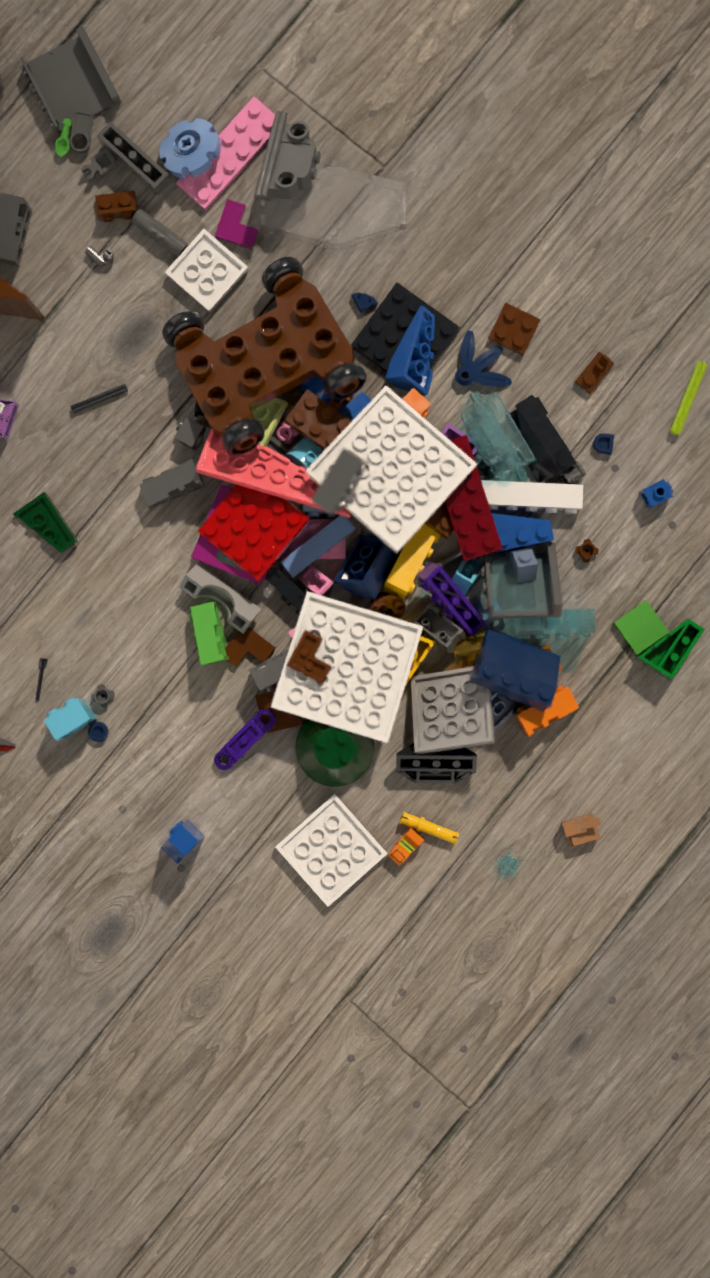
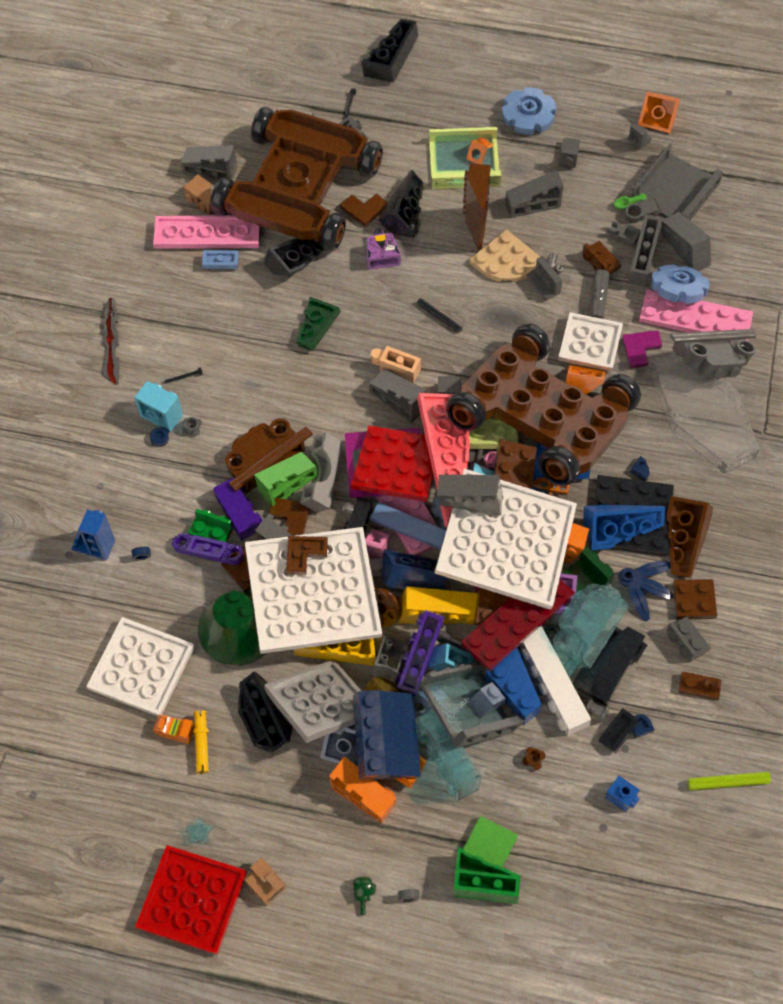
camera: 65 degrees right, 25 degrees down
none -> dark blue tile [131,546,151,560]
none -> red plate [135,845,247,955]
none -> green bracket [188,509,233,542]
none -> dark purple brick [213,478,262,541]
none -> reddish brown brick [225,418,313,494]
none -> dark green piece [353,876,376,915]
none -> light nougat brick [371,346,421,383]
none -> dark grey tile [398,889,420,903]
none -> tan plate [469,229,540,282]
none -> dark grey bracket [527,256,562,300]
none -> dark green bracket [561,546,614,605]
none -> orange slope [566,365,606,394]
none -> black plate [598,708,640,754]
none -> dark grey wedge [661,212,711,271]
none -> dark grey bracket [666,616,711,662]
none -> reddish brown wedge [667,496,713,578]

